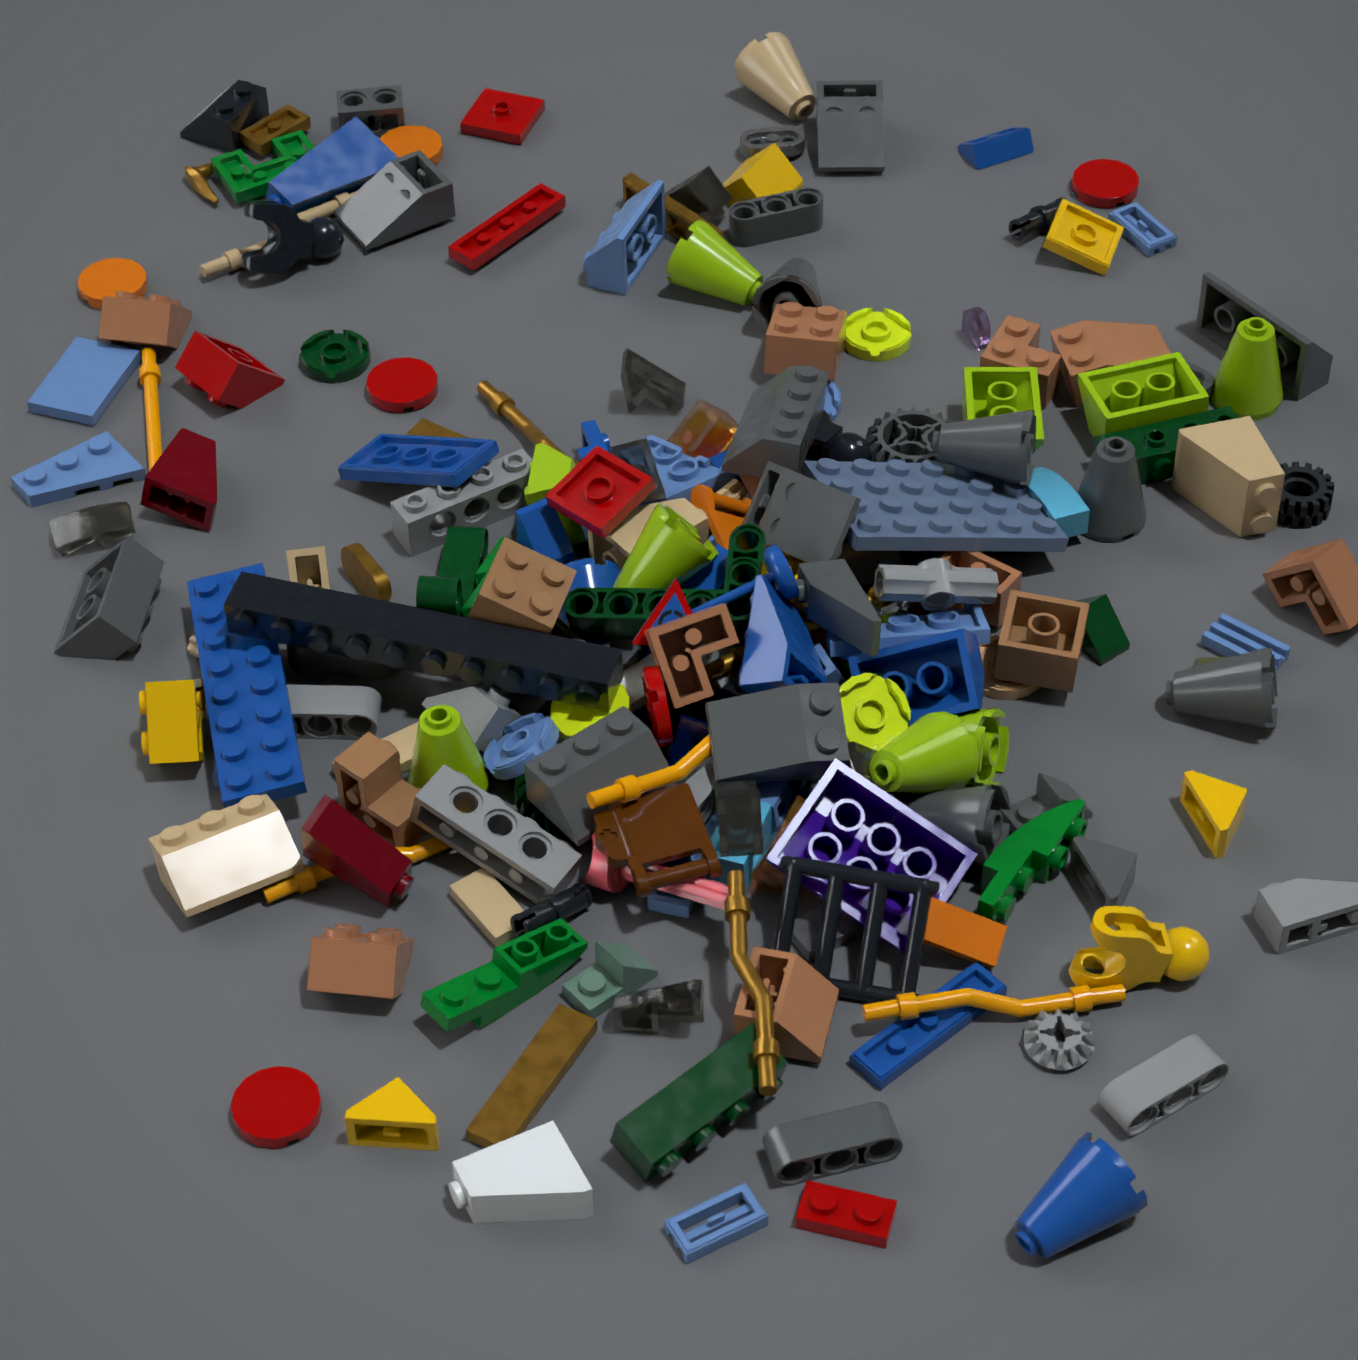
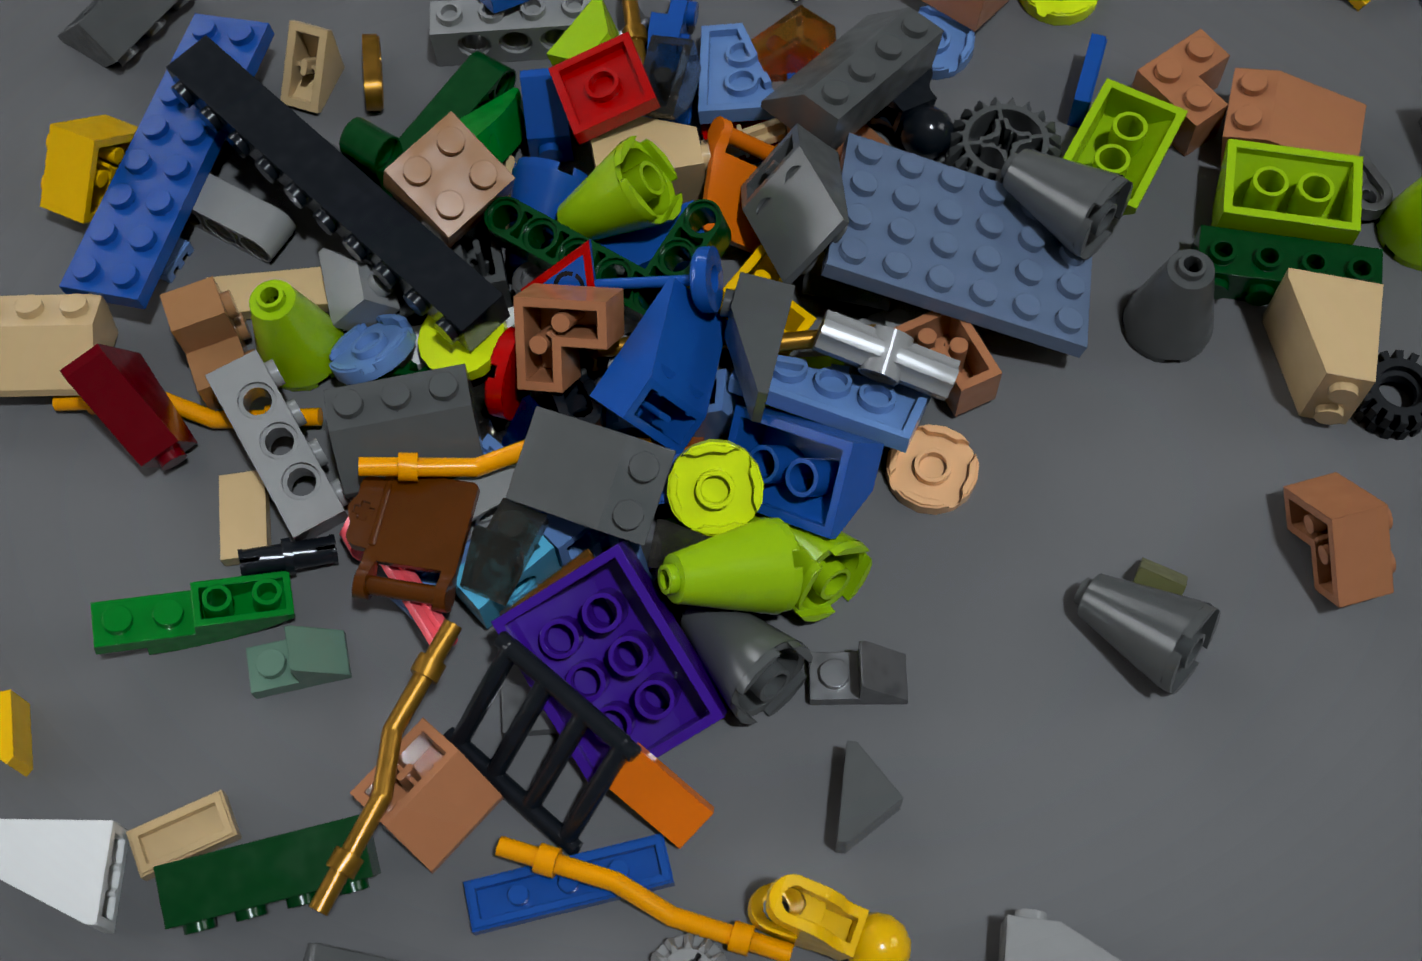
camera: 30 degrees right, 20 degrees up
nougat slope [307,923,415,999] -> none
pearl gold tile [466,1003,598,1148] -> none
clear smoke slope [613,979,705,1034] -> none
clear purple tile [961,306,991,351] -> none
green slope [977,799,1088,923] -> none
medium nougat brick [993,590,1090,693] -> none
medium azure slope [1026,467,1090,537] -> none
dark green slope [1077,594,1130,666] -> none
yellow slope [1180,770,1248,859] -> none
medium blue tile [1201,613,1291,670] -> none
none -> tan tile [126,789,242,881]
none -> blue tile [1067,33,1107,128]

